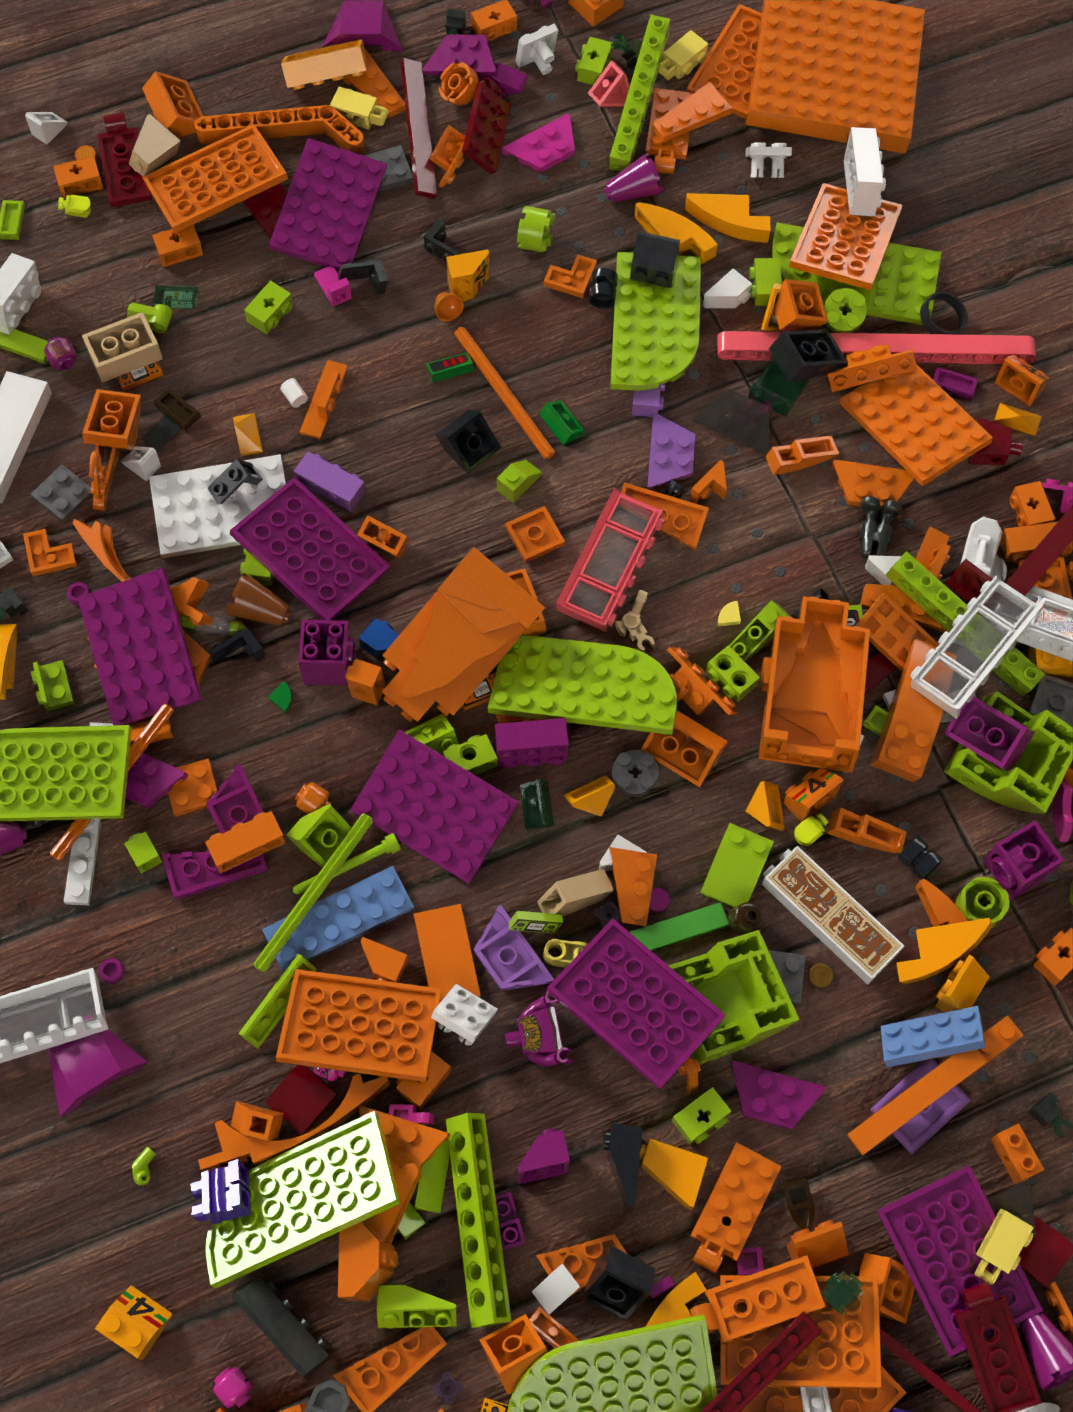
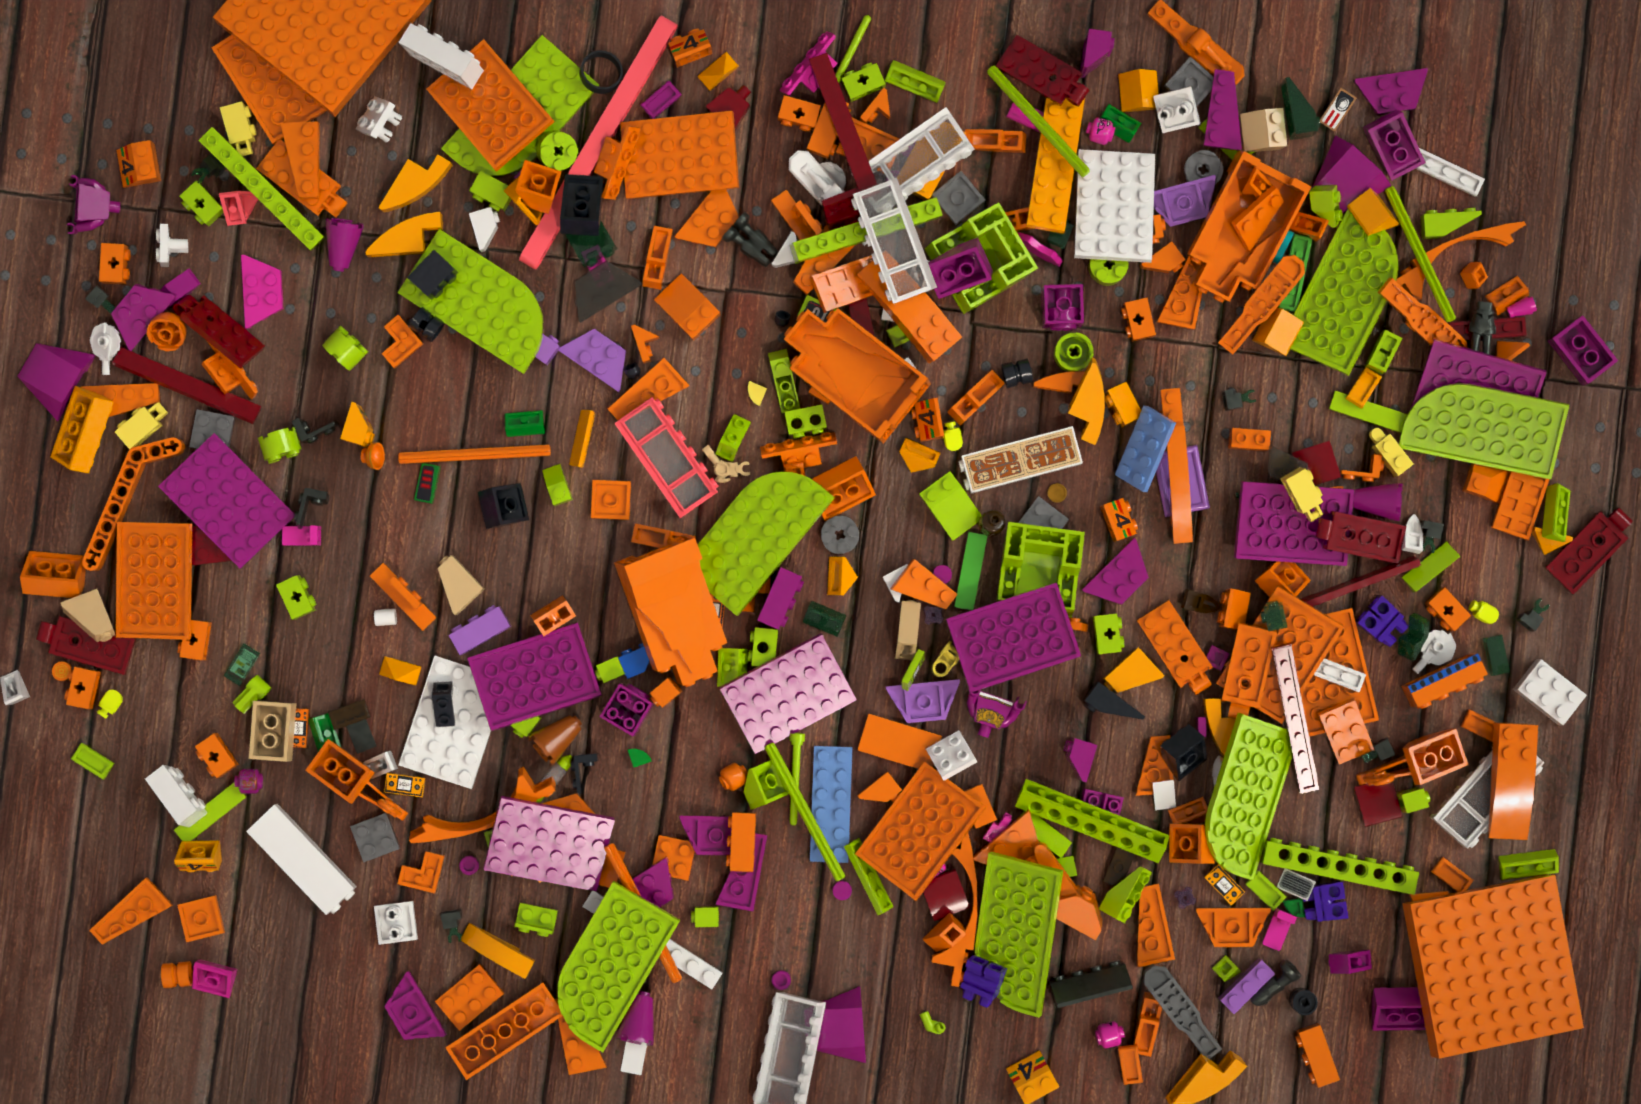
camera: 55 degrees left, 20 degrees up
none -> white piece [90,322,121,375]
none -> orange brick [195,733,239,778]
none -> lime brick [258,427,302,464]
none -> green slope [308,713,341,752]
none -> tile [384,773,425,797]
none -> tan slope [438,555,485,615]
none -> light orange slope [569,410,595,468]
none -> lime brick [595,656,625,683]
none -> orange slope [654,274,721,341]
none -> lime bracket [716,414,751,462]
none -> magenta tile [833,881,852,901]
none -> orange slope [1100,498,1138,542]

